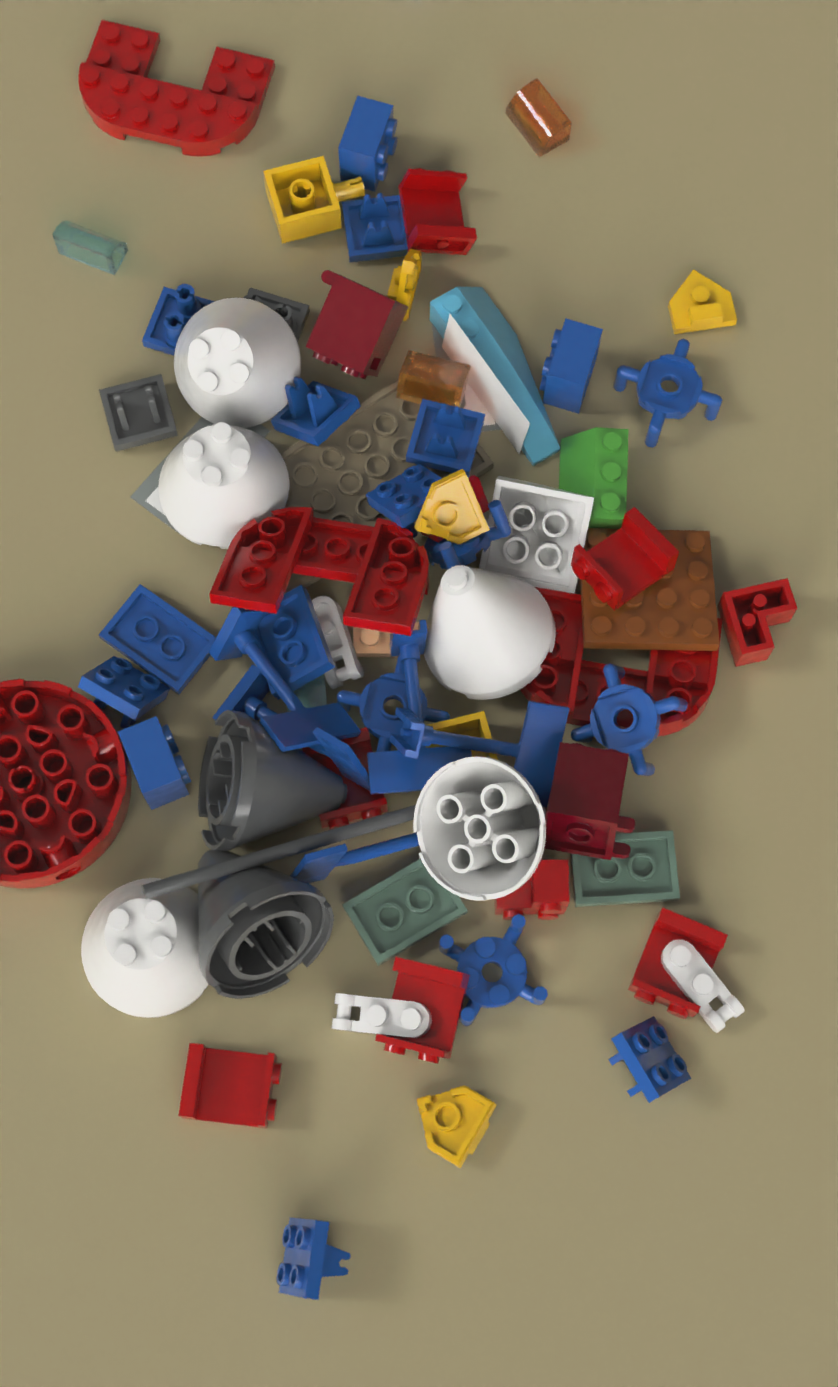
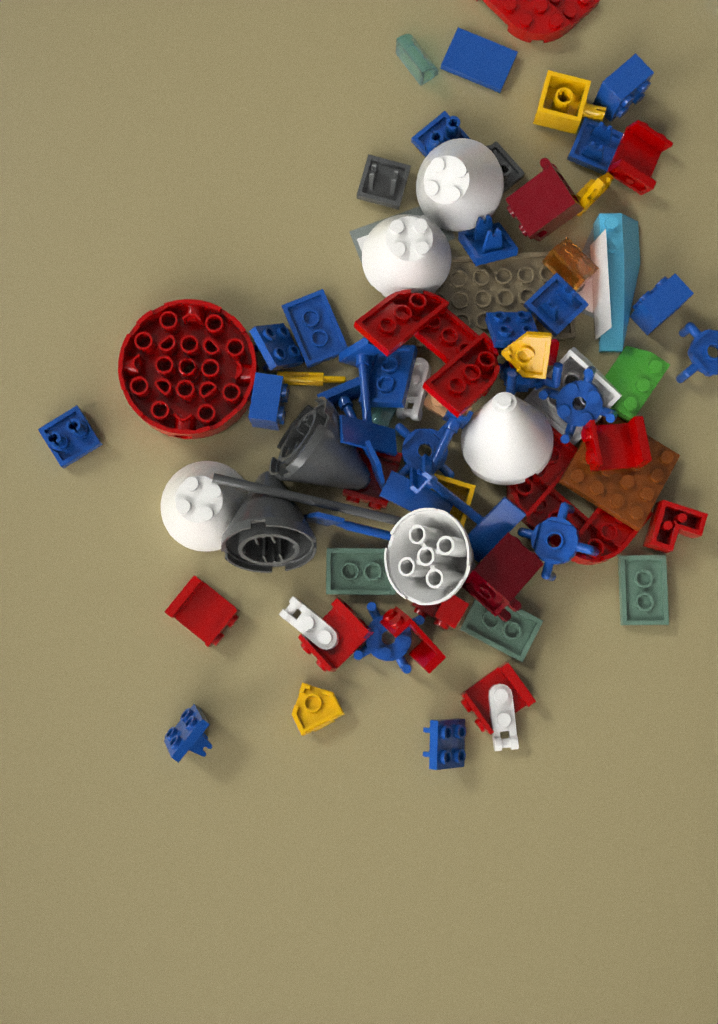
camera: 30 degrees right, 10 degrees up
none -> yellow axle [277,371,346,386]
none -> red panel [380,606,446,674]
none -> blue tile [440,27,518,93]
none -> blue plate [539,366,618,444]
none -> sand green plate [618,555,669,625]

